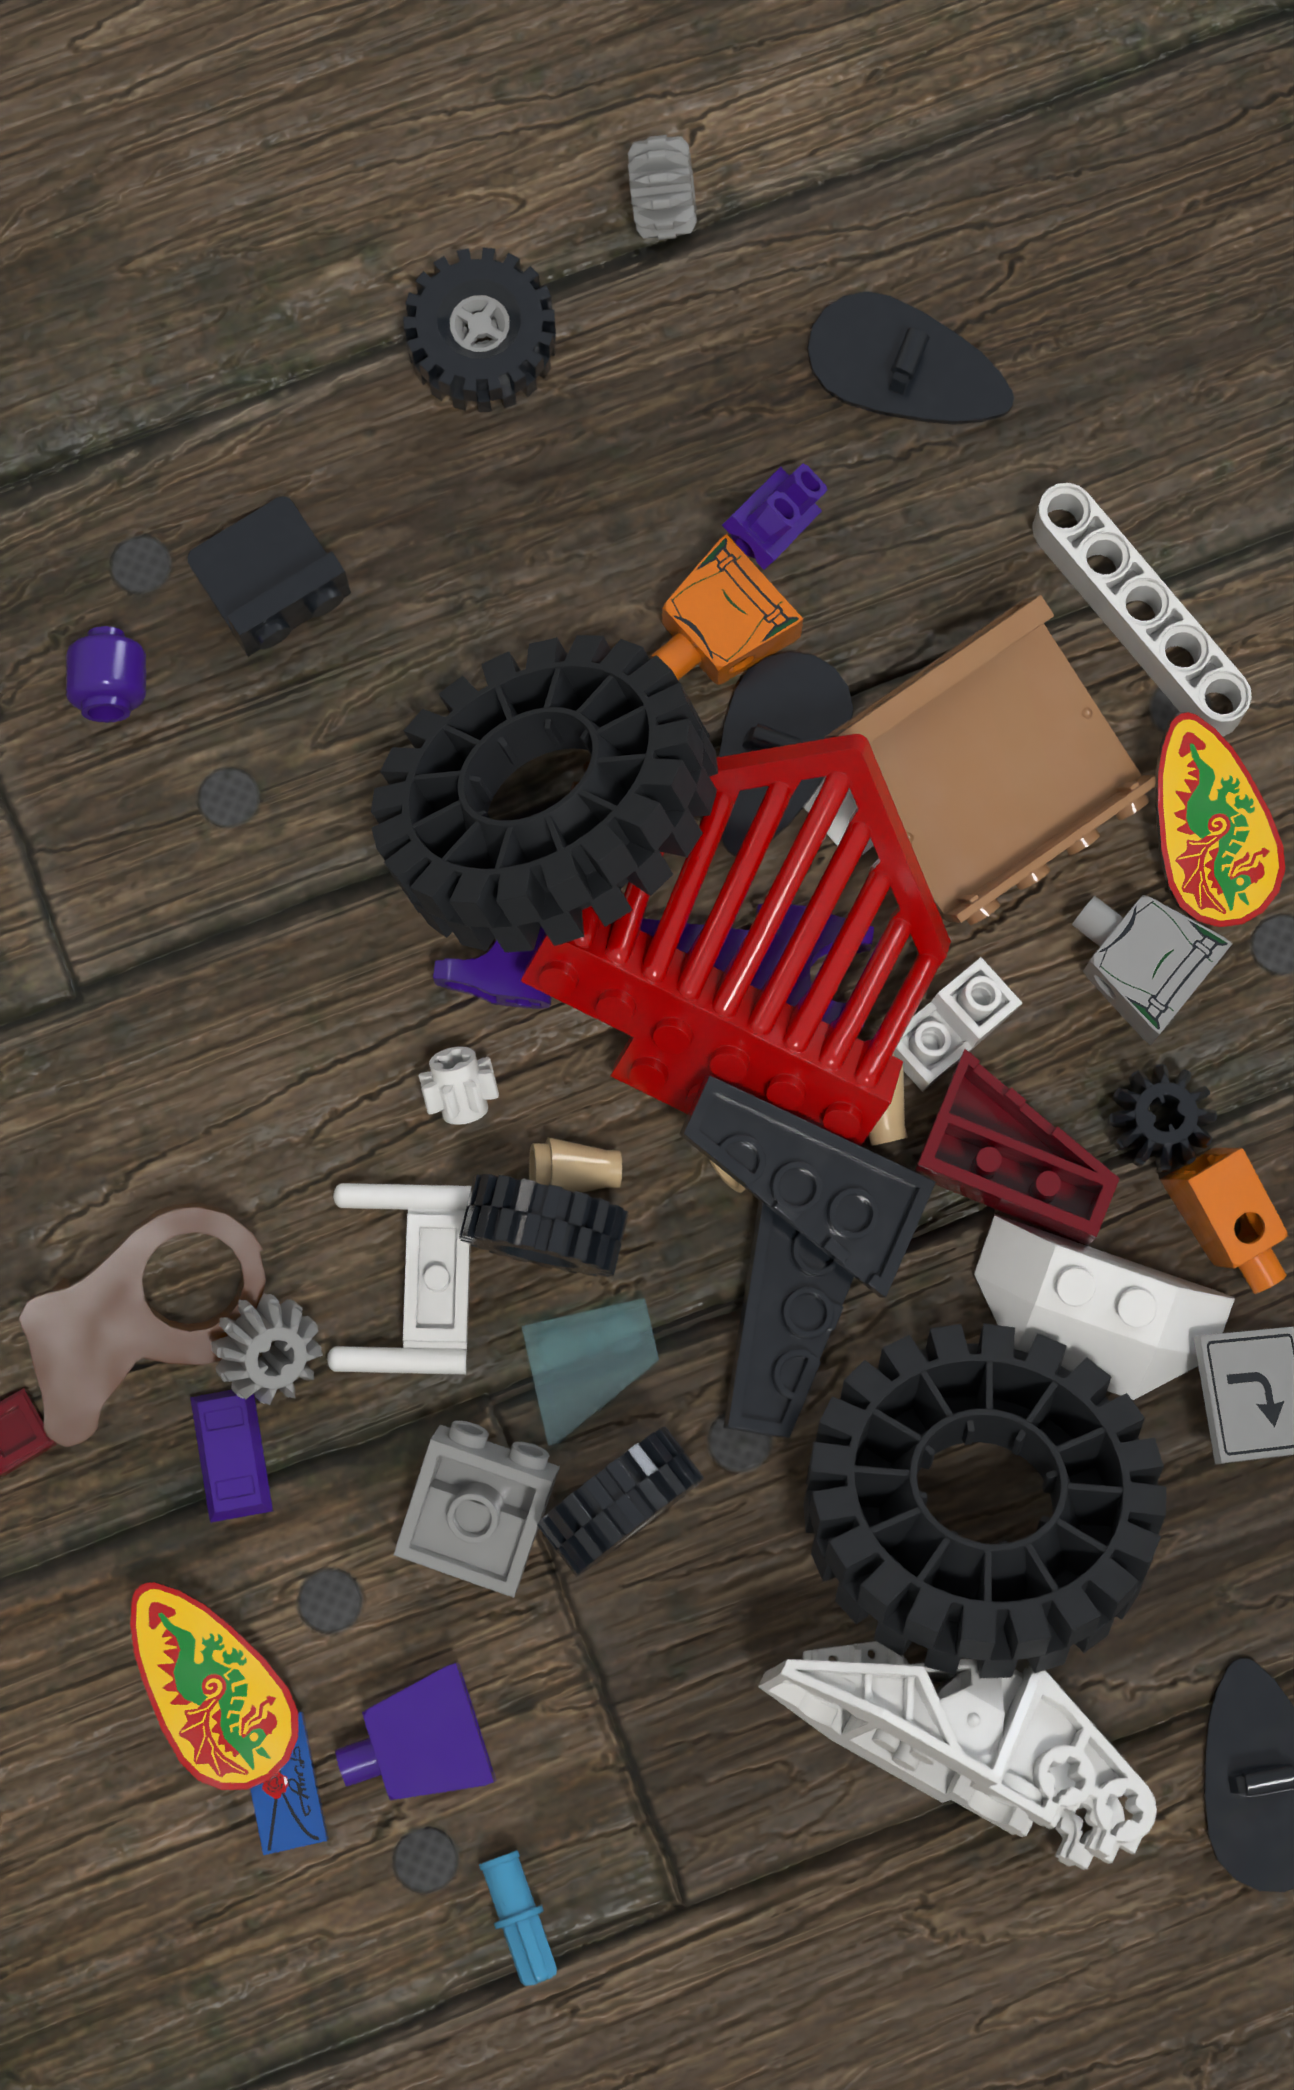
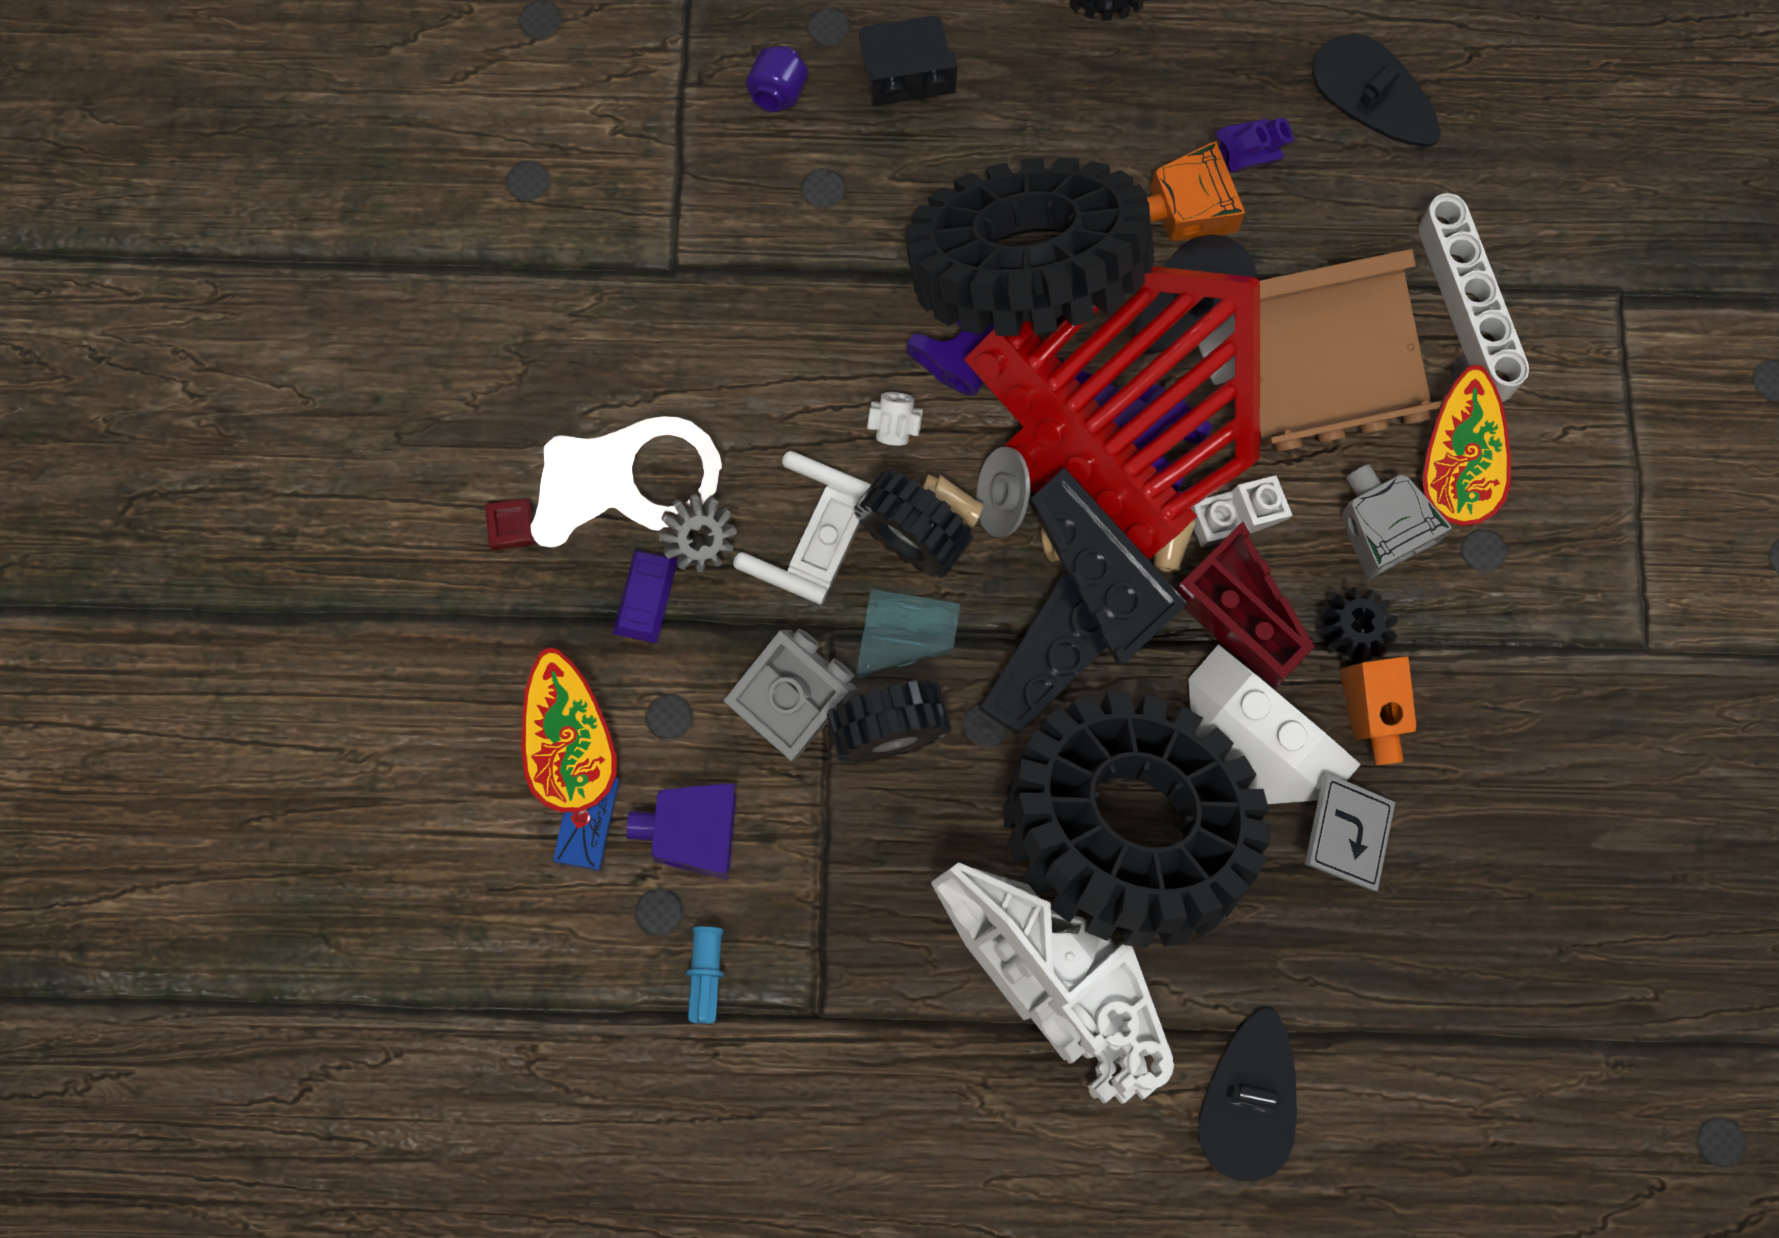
camera: 20 degrees right, 5 degrees down
none -> light grey dish [976,447,1031,537]

